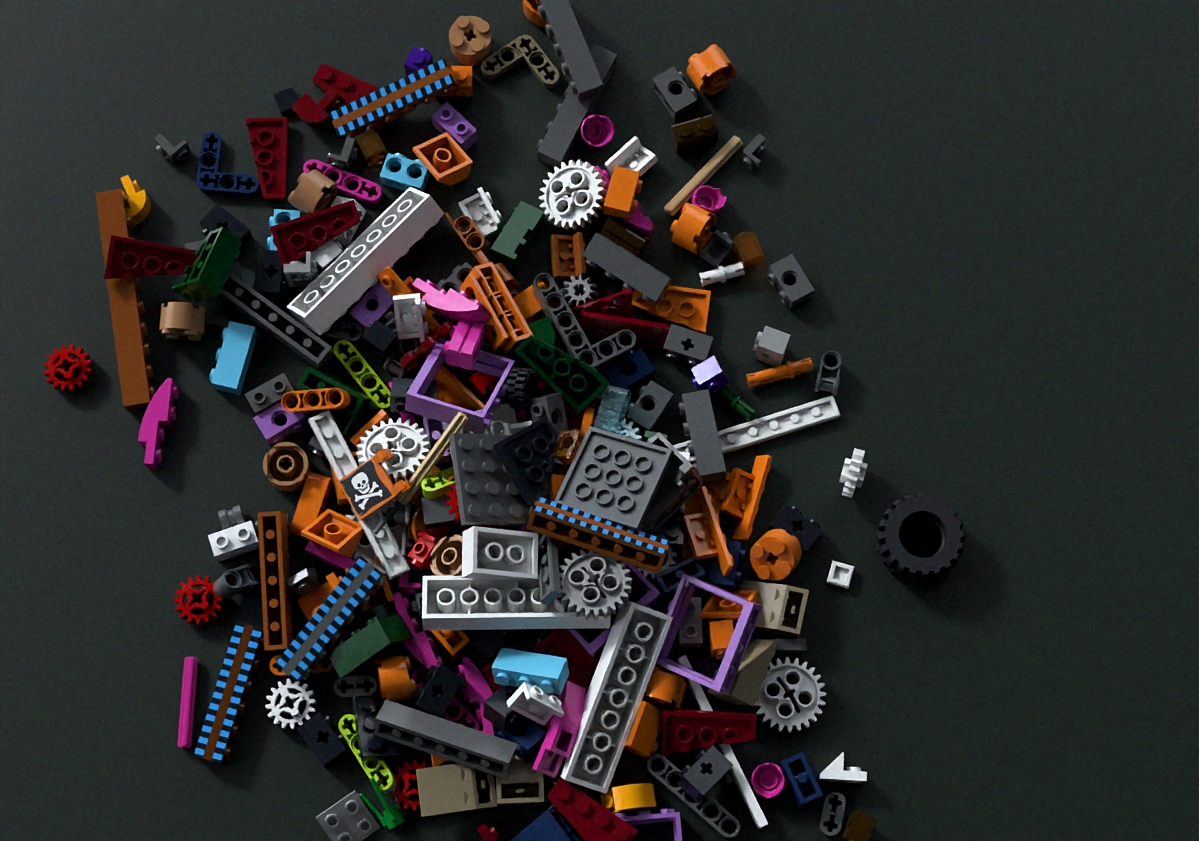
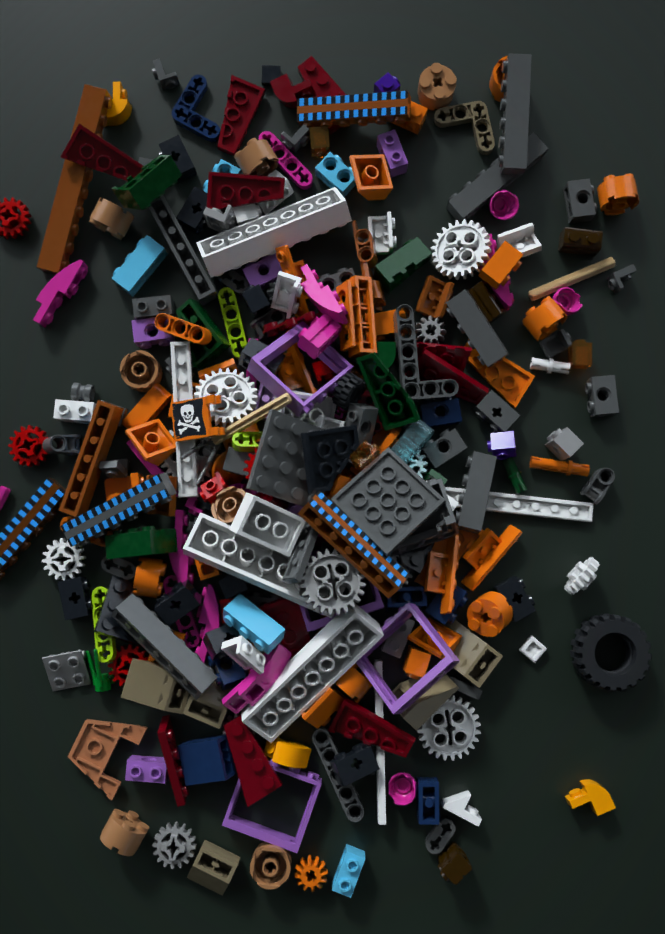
camera: 25 degrees right, 10 degrees up
none -> light orange brick [565,779,616,816]

